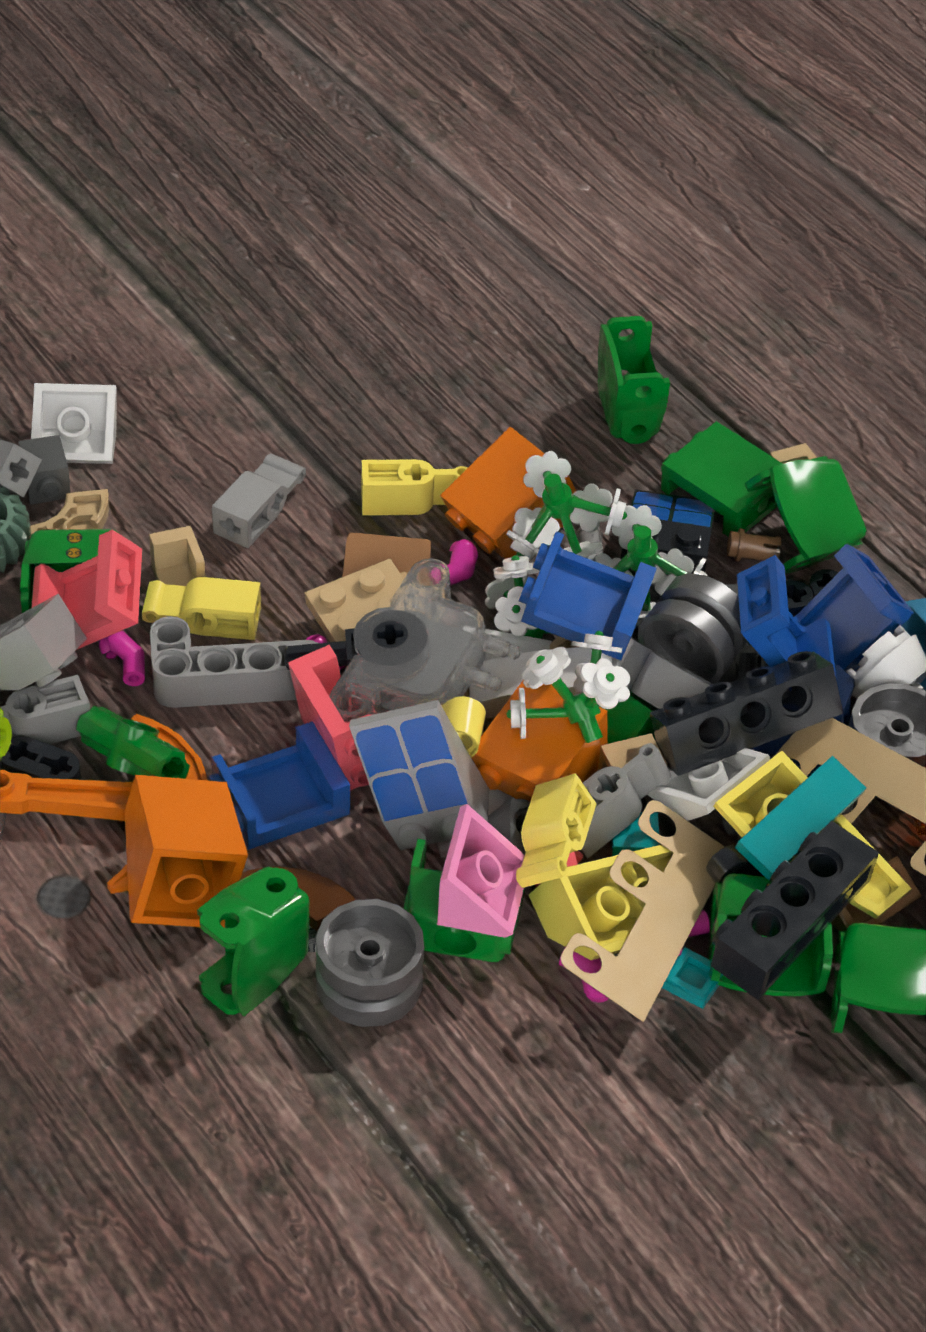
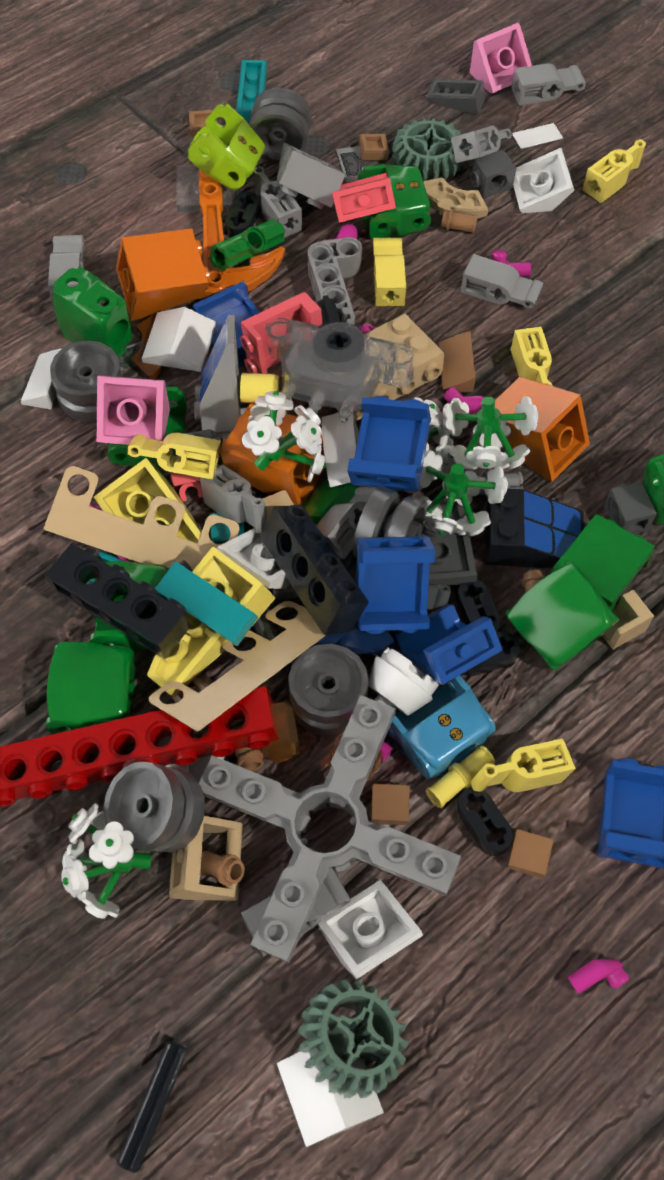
camera: 85 degrees right, 15 degrees up
tan panel [149,526,205,586] -> none
none -> white slope [21,348,62,409]
none -> light grey piece [48,235,84,298]
none -> white slope [142,307,216,372]
none -> medium nougat pin [441,208,478,233]
none -> dark pink arm [491,250,531,277]
none -> light yellow piece [582,139,646,203]
none -> dark grey brick [604,482,657,534]

